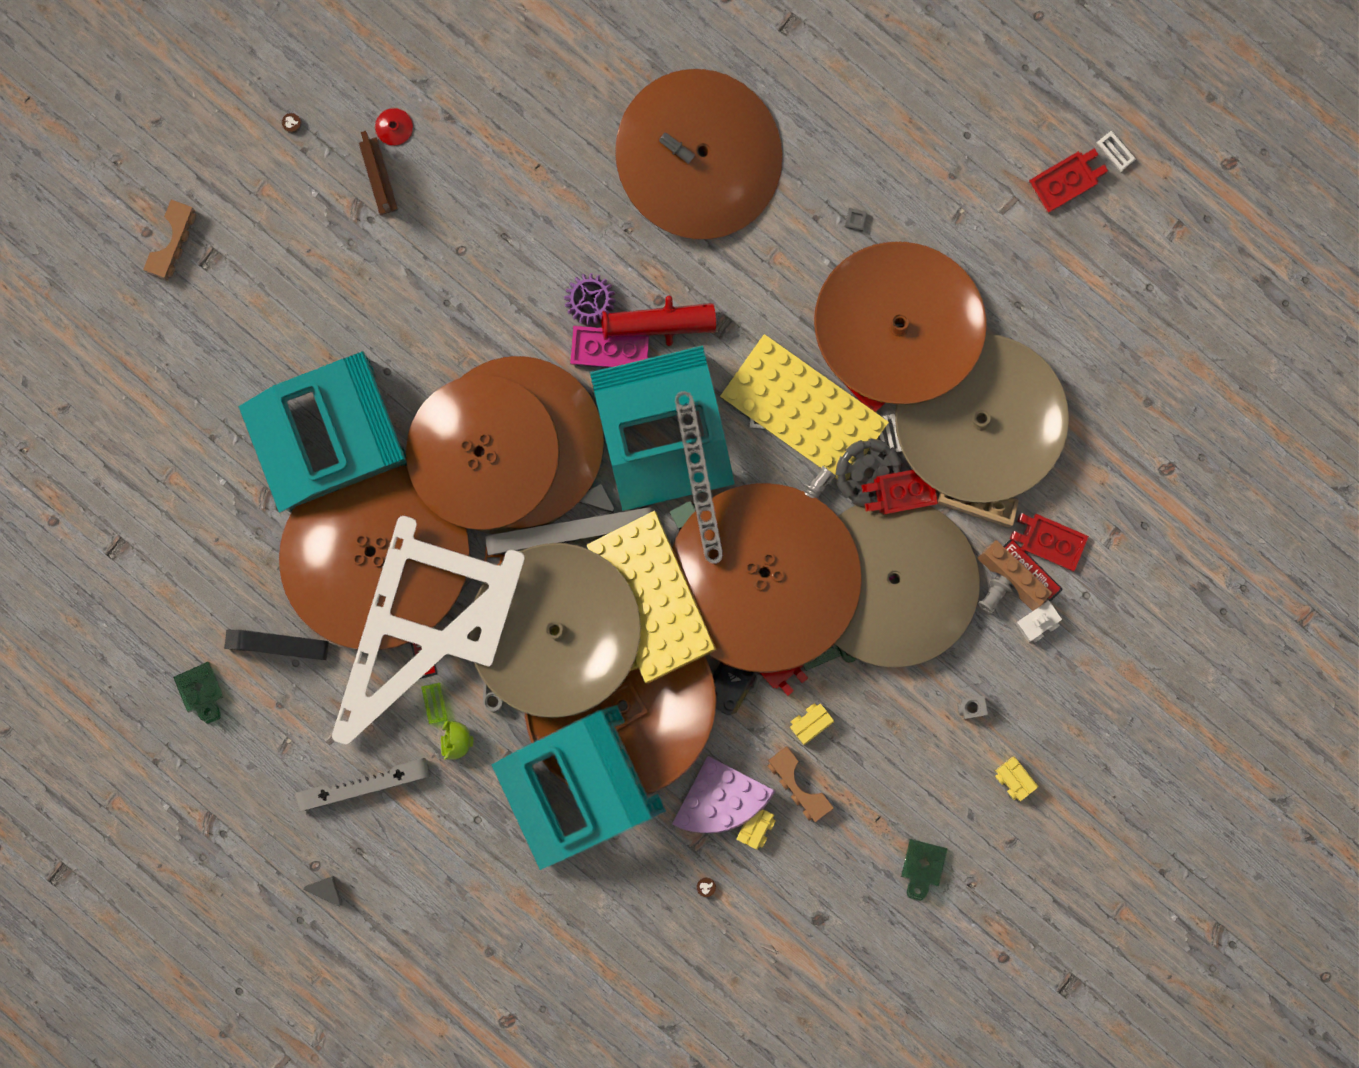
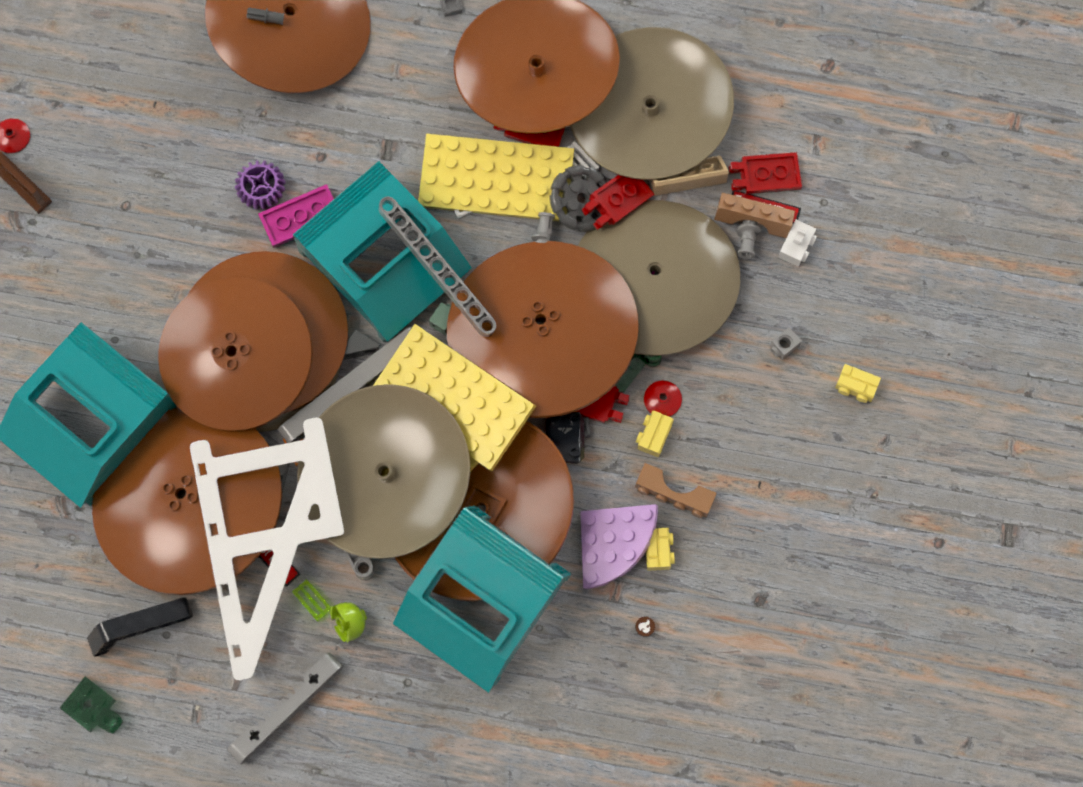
camera: 30 degrees left, 10 degrees down
red piece [601,295,716,346] -> none
clear green plate [901,839,948,901] -> none
none -> red dish [644,380,682,417]

